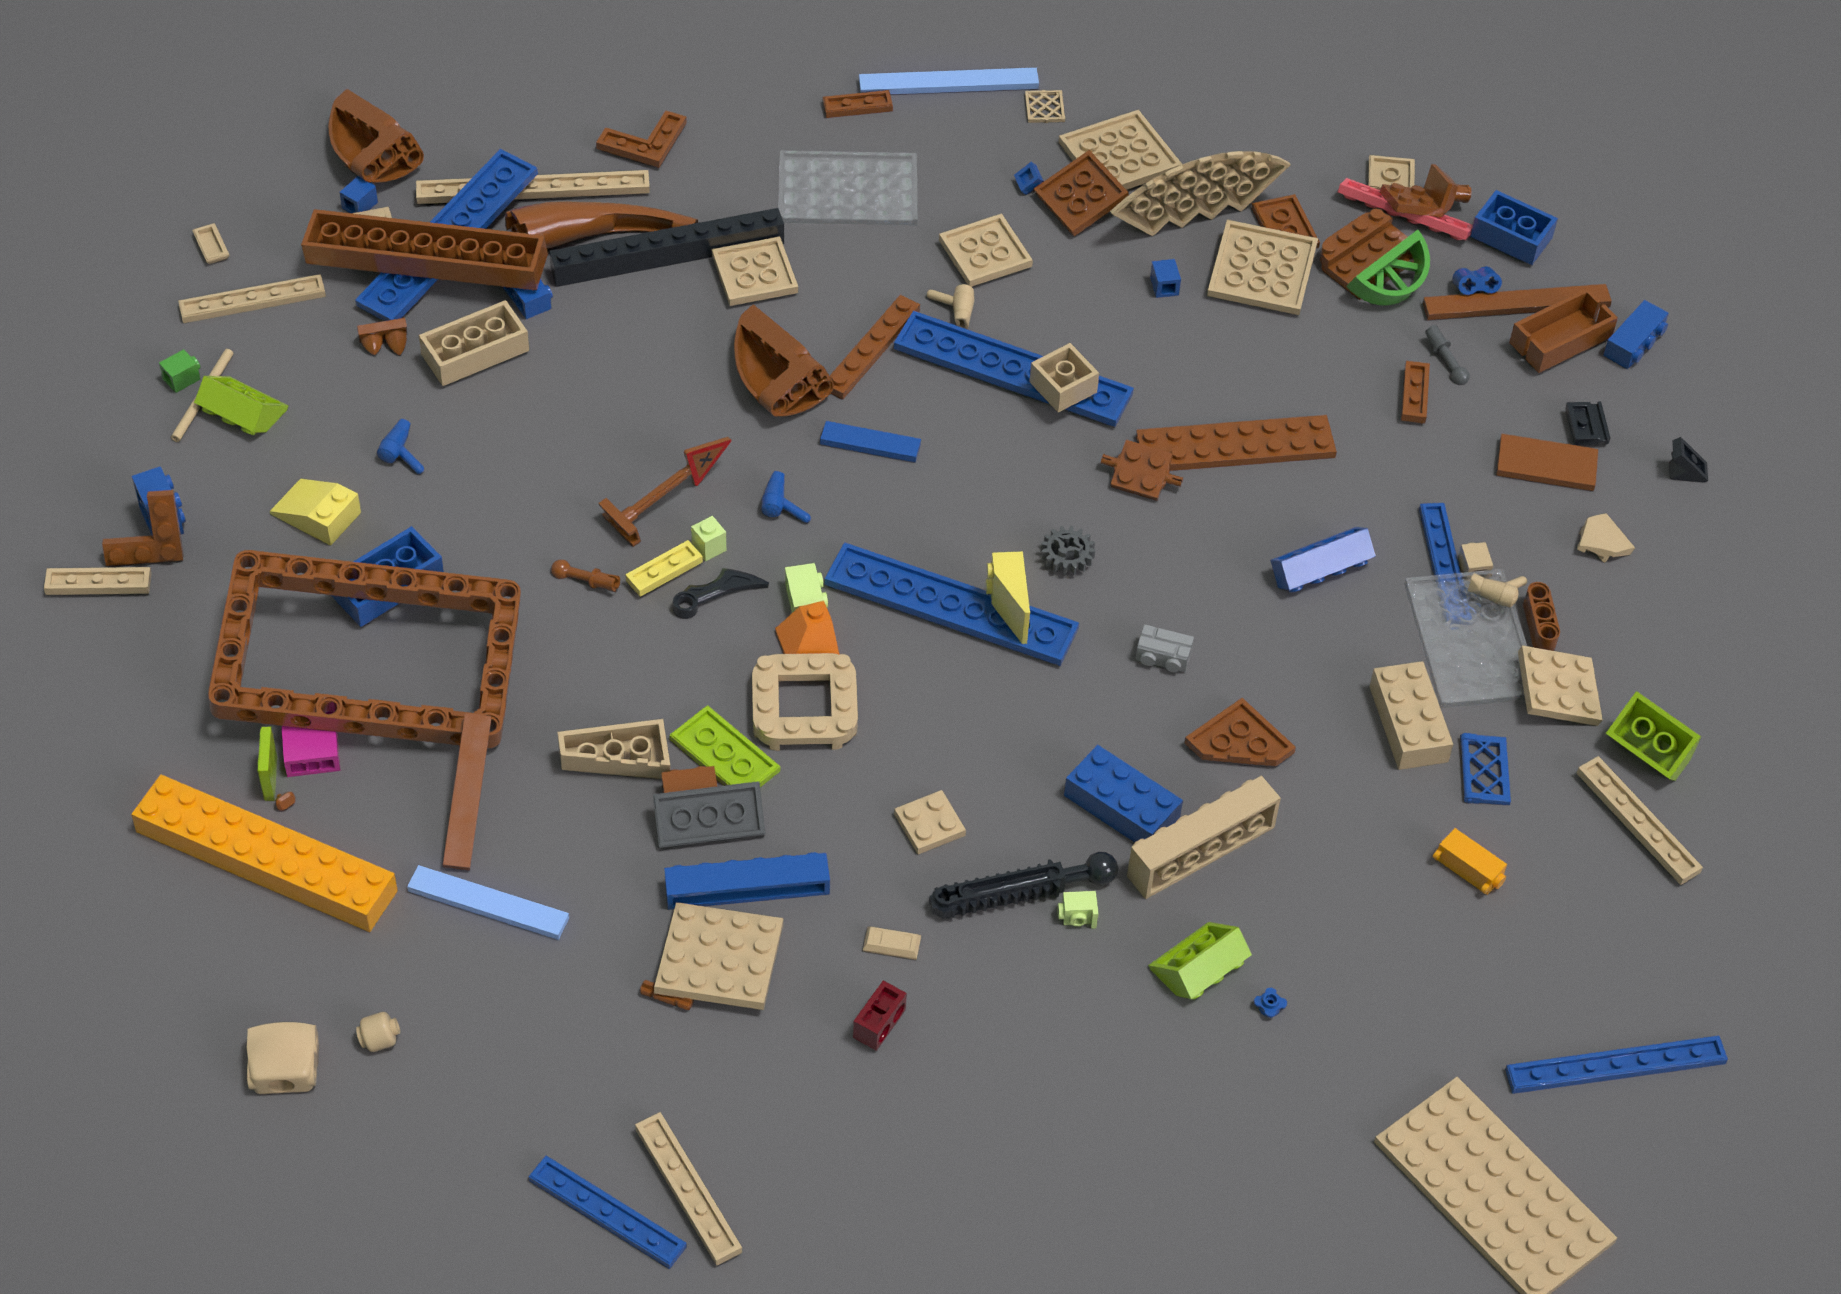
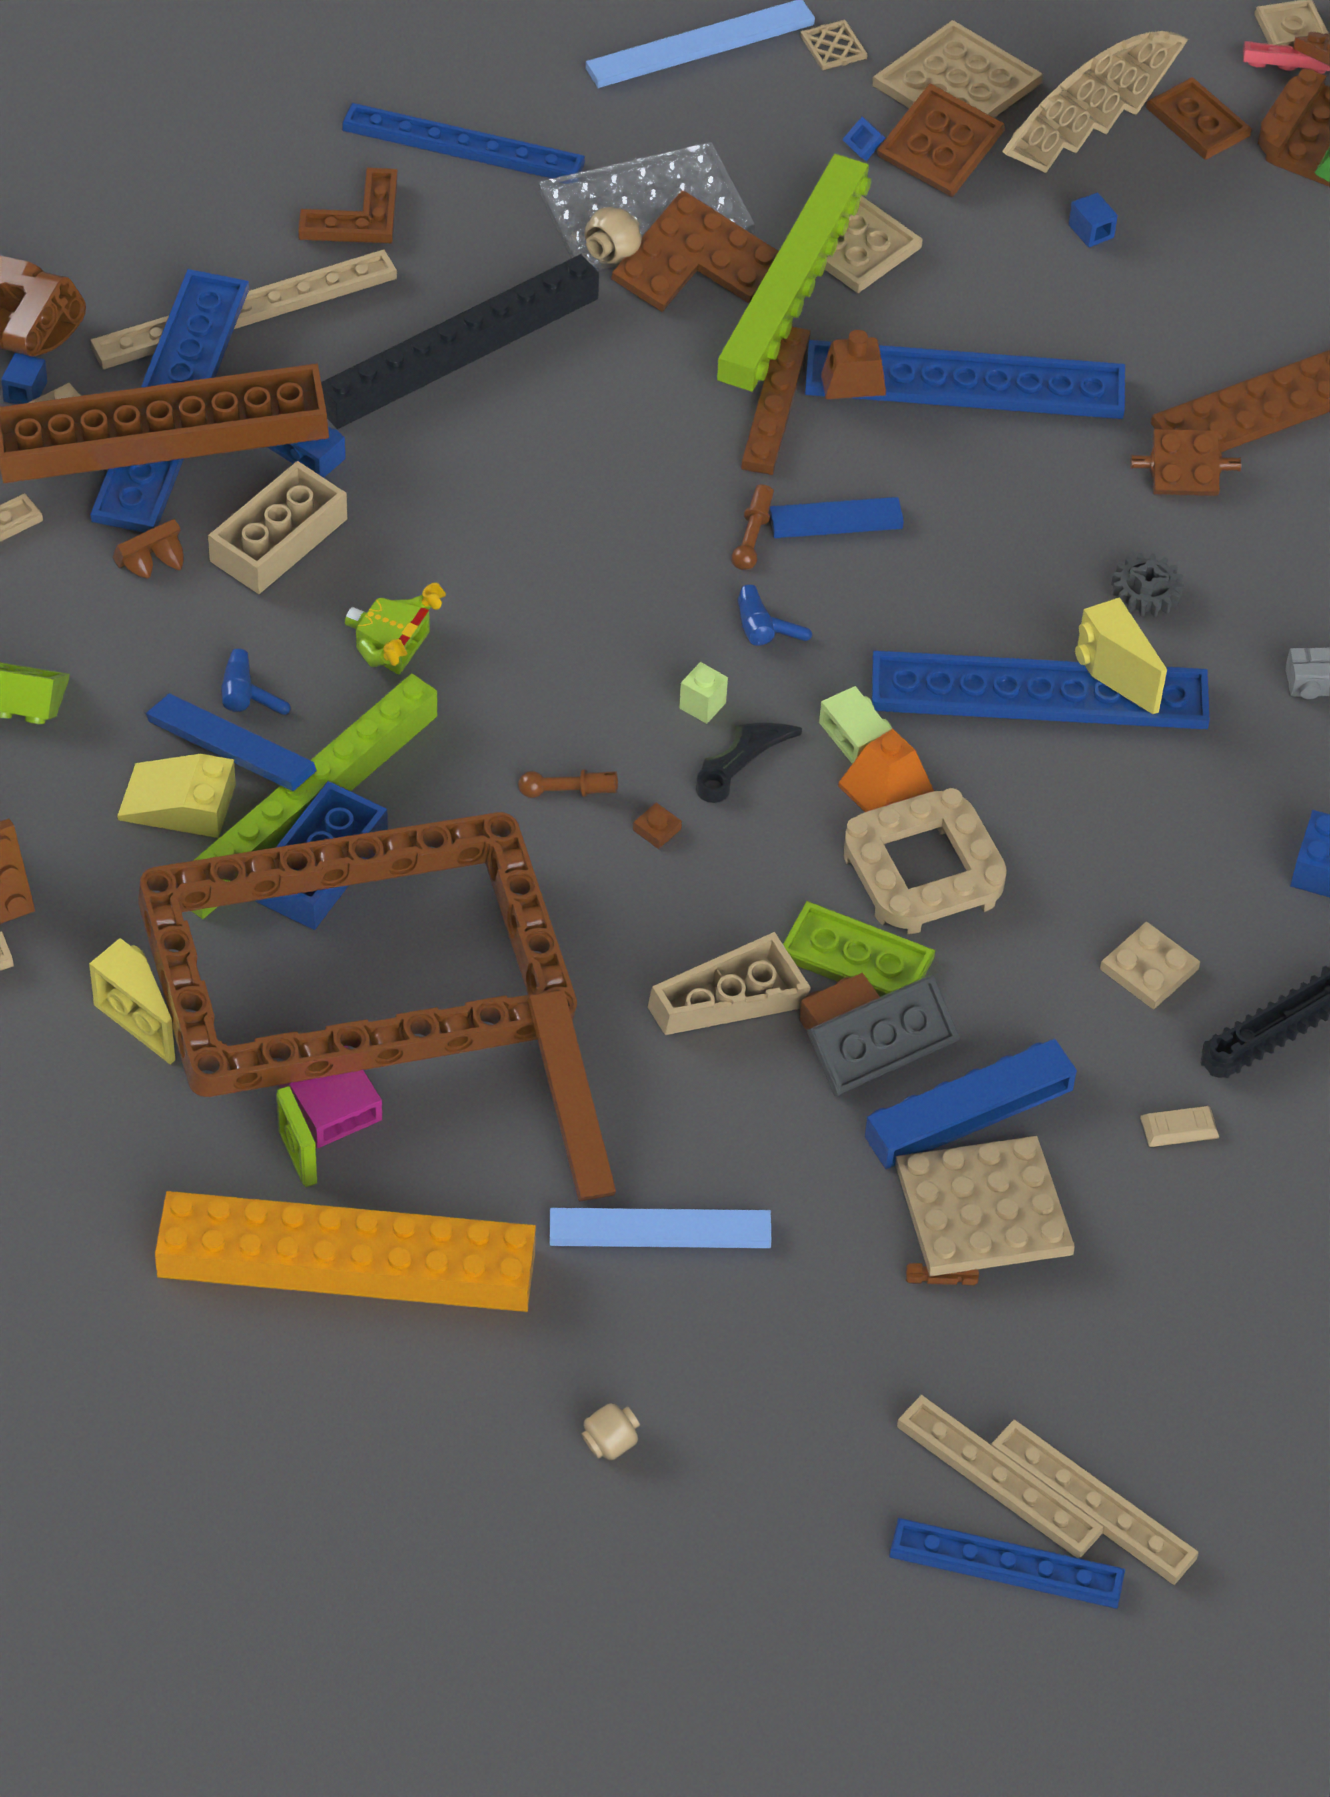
camera: 20 degrees left, 0 degrees up
tan piece [247,1022,319,1094] -> none
dark orange rock [275,792,296,811] -> none
dark orange brick [505,201,698,249] -> none
dark orange piece [598,437,732,547] -> none
light yellow plate [625,540,703,597] -> none
tan plate [712,237,798,306] -> none
dark orange panel [734,304,834,416] -> none
dark orange tile [823,90,893,118] -> none
dark red brick [853,980,907,1051] -> none
tan piece [927,284,974,329] -> none
tan brick [1030,343,1099,413] -> none
tan plate [1207,220,1318,315] -> none
none -> light yellow slope [89,938,175,1065]
none -> blue tile [146,693,317,791]
none -> lime brick [192,673,437,920]
none -> blue tile [342,103,585,184]
none -> lime torso [345,583,446,675]
none -> tan plant [584,207,642,265]
none -> dark orange plate [611,189,779,312]
none -> dark orange plate [633,802,682,849]
none -> lime brick [717,153,871,392]
none -> dark orange pin [731,484,774,570]
none -> dark orange torso [821,329,886,399]
none -> tan plate [897,1395,1104,1558]

